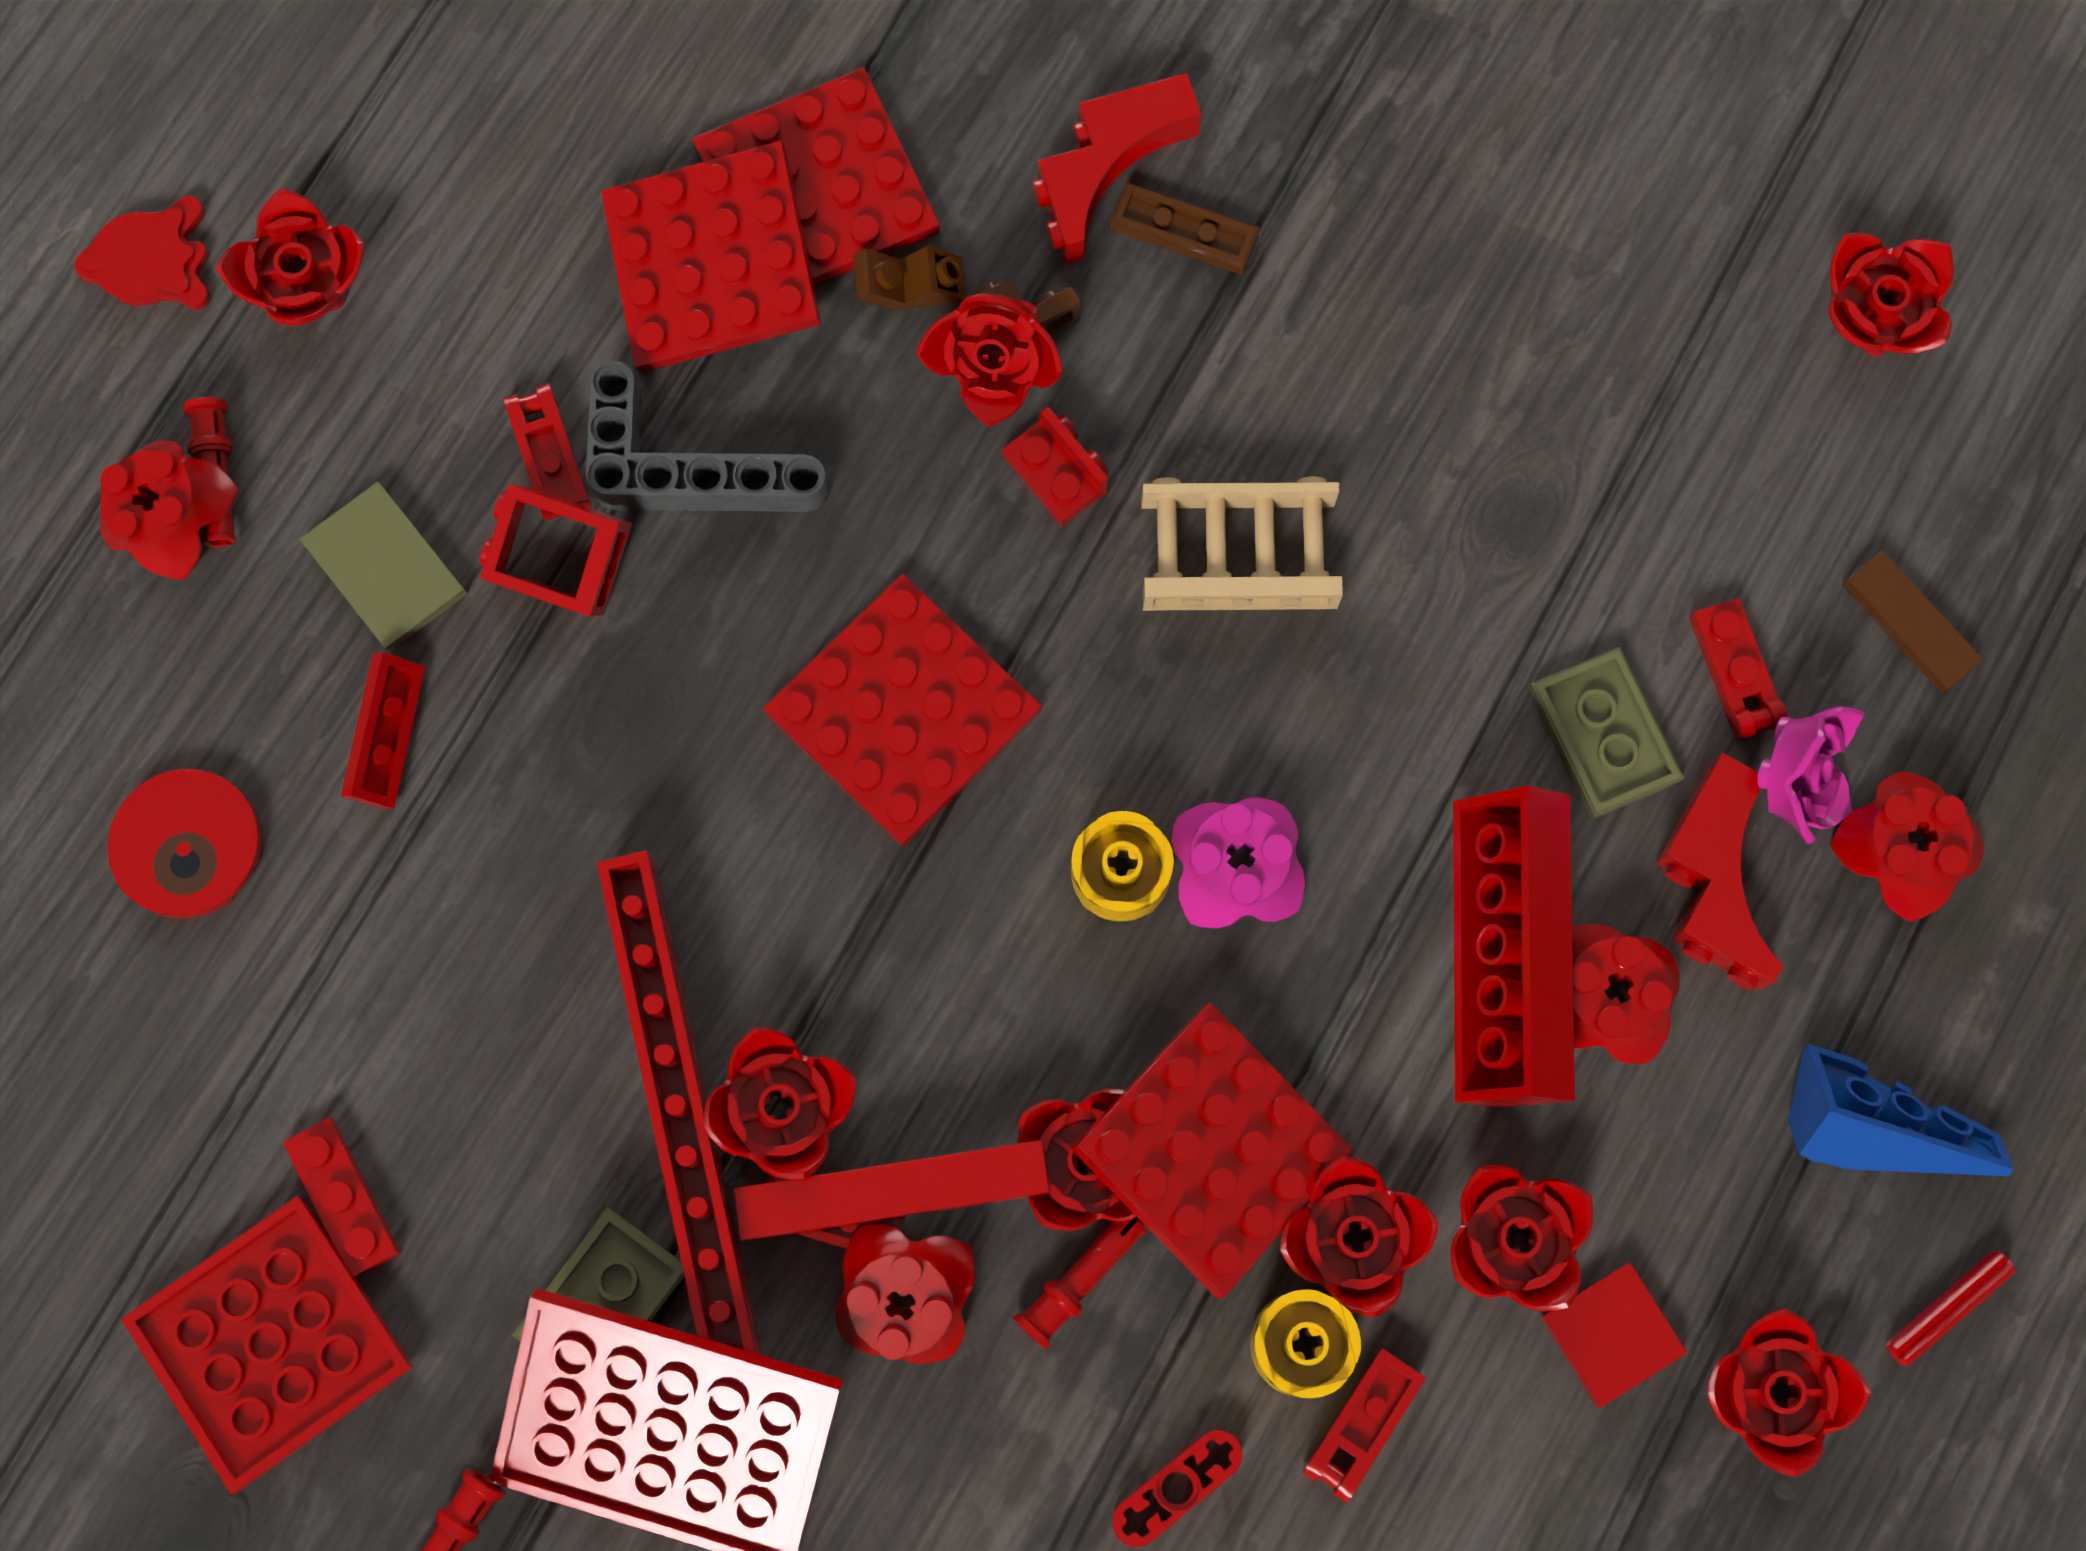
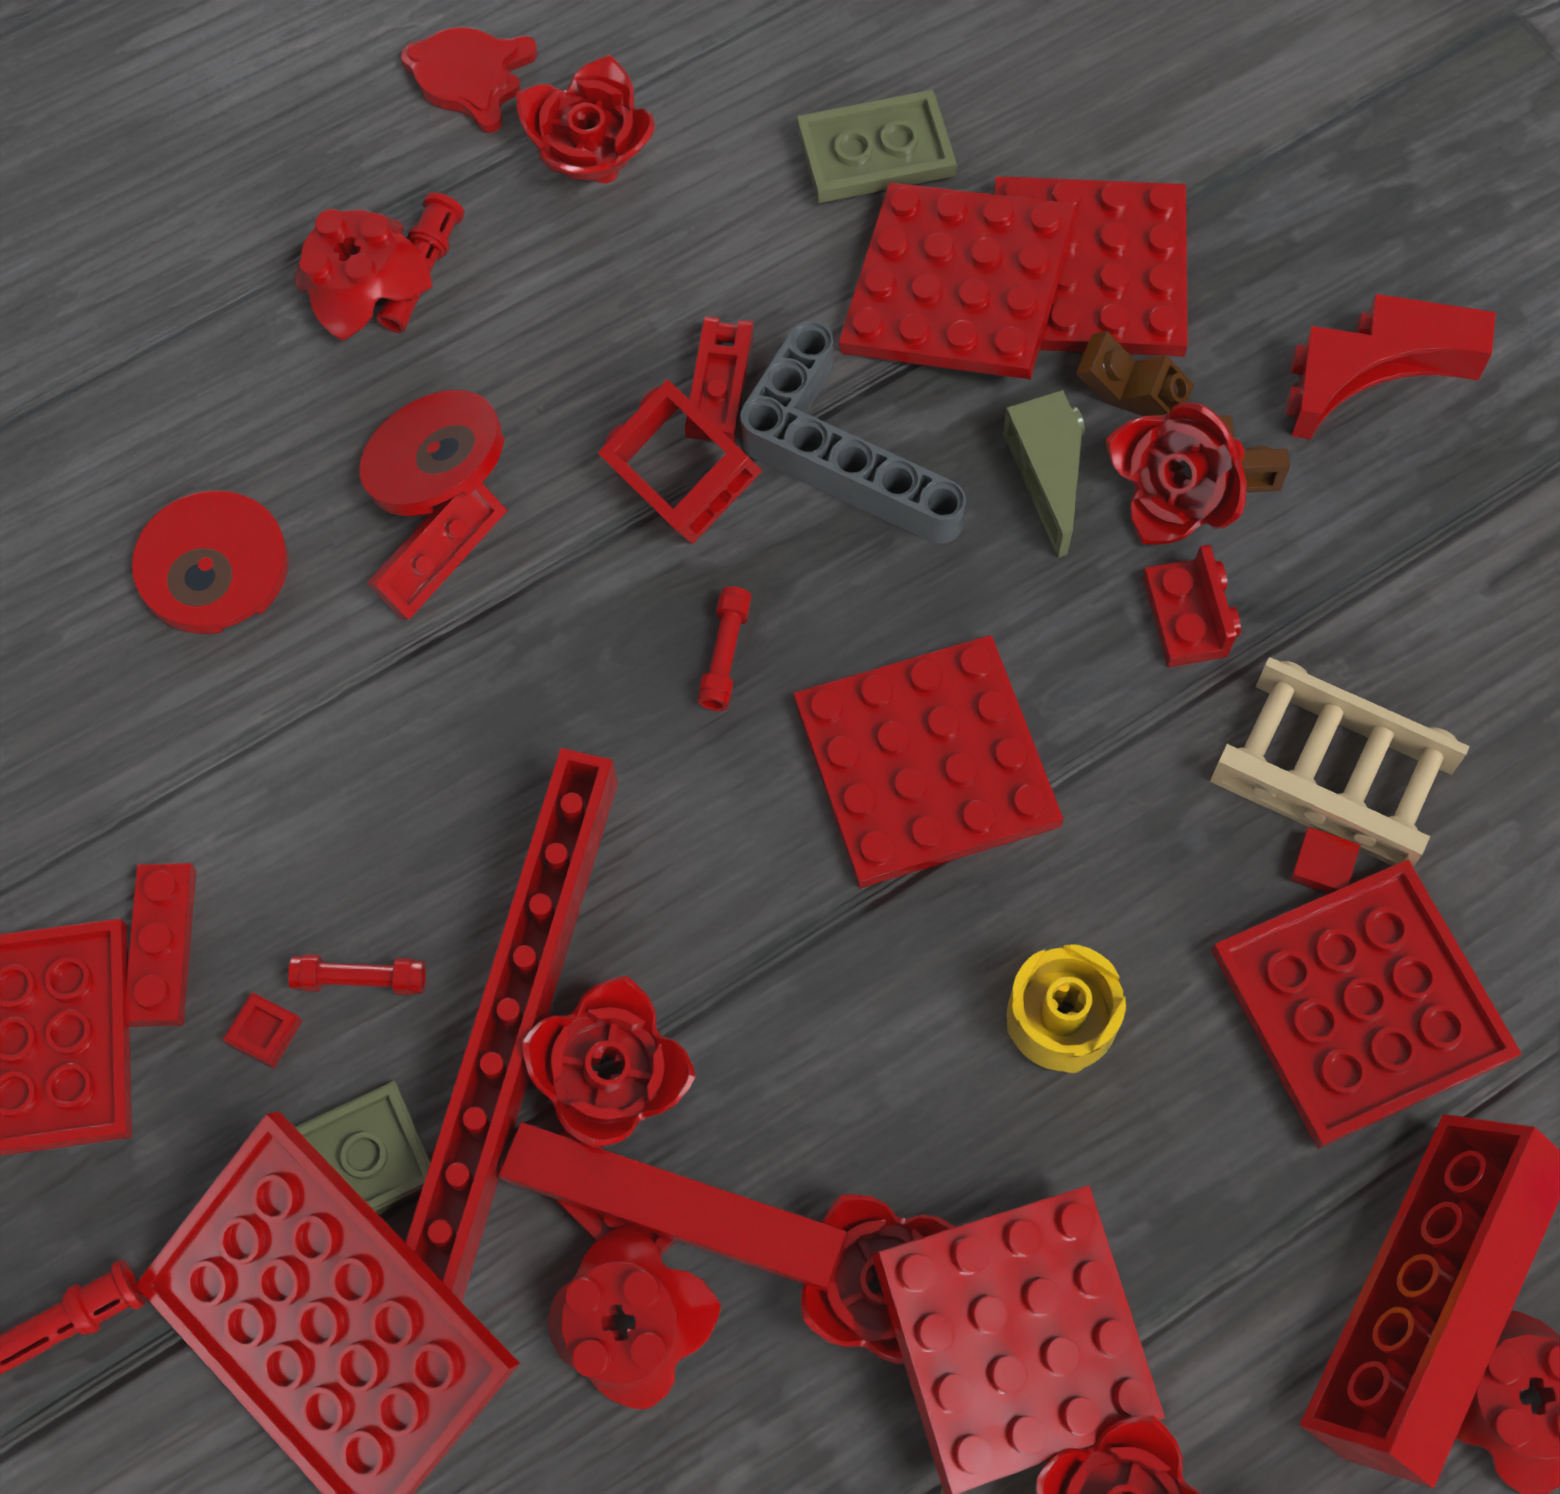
camera: 30 degrees right, 10 degrees down
olive tile [299,481,467,653] -> none
red pin [1012,1219,1147,1351] -> none
reddish brown tile [1110,181,1260,275] -> none
dark pink brick [1171,797,1305,929] -> none
none -> red tile [222,992,303,1069]
none -> red bar [288,954,426,996]
none -> red tile [359,390,505,516]
none -> red bar [697,586,752,711]
none -> olive plate [797,90,957,204]
none -> olive slope [1003,390,1085,558]
none -> red plate [1211,859,1522,1150]
none -> red tile [1290,827,1361,894]

